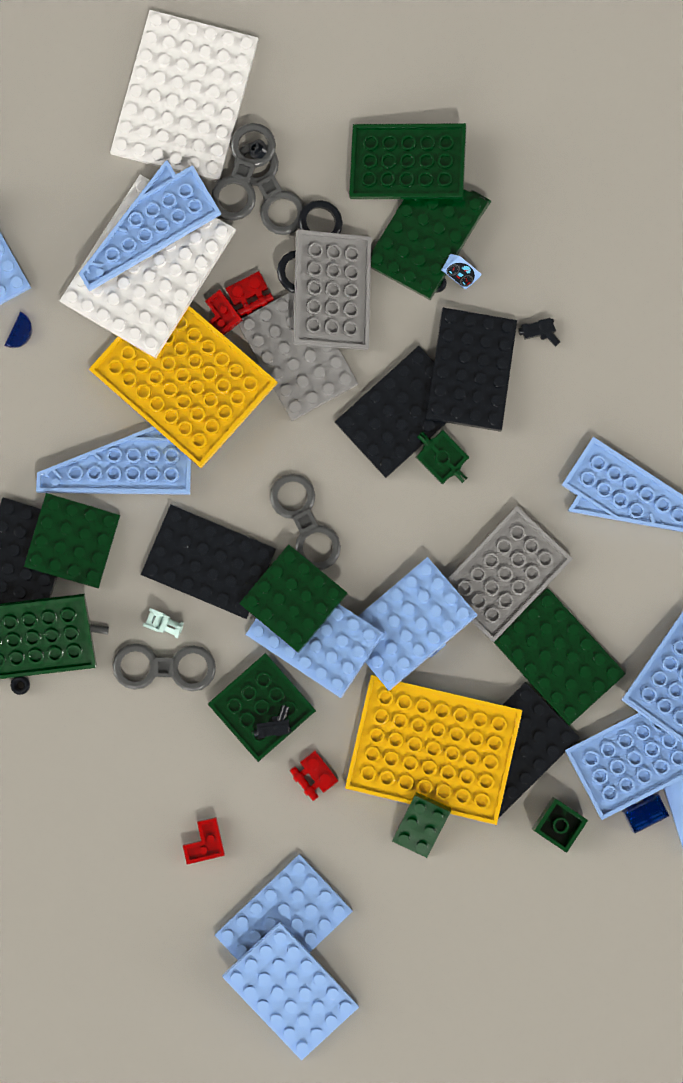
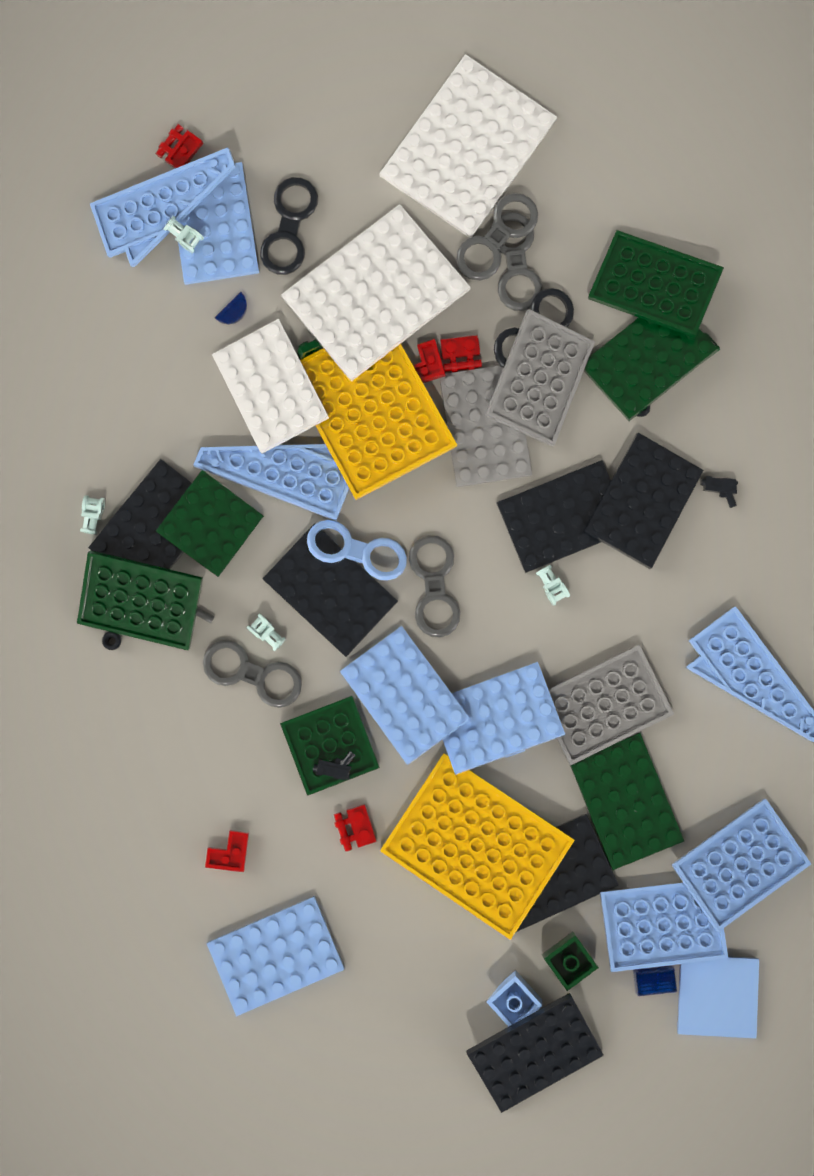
camera: 15 degrees right, 0 degrees up
light blue wing [79,160,221,291] -> none
light blue plate [222,922,359,1061] -> none
dark green plate [239,544,348,653] -> none
black plate [250,139,267,159] -> none
dark green plate [392,792,451,858] -> none
dark green plate [415,430,470,484] -> none
slope [442,254,482,289] -> none
none -> white plate [212,319,329,454]
none -> black bar [260,177,318,275]
none -> dark green plate [297,338,323,360]
none -> light blue bar [307,520,407,581]
none -> black plate [466,993,604,1113]
none -> light blue slope [486,970,542,1027]
none -> light aqua connector [536,565,570,606]

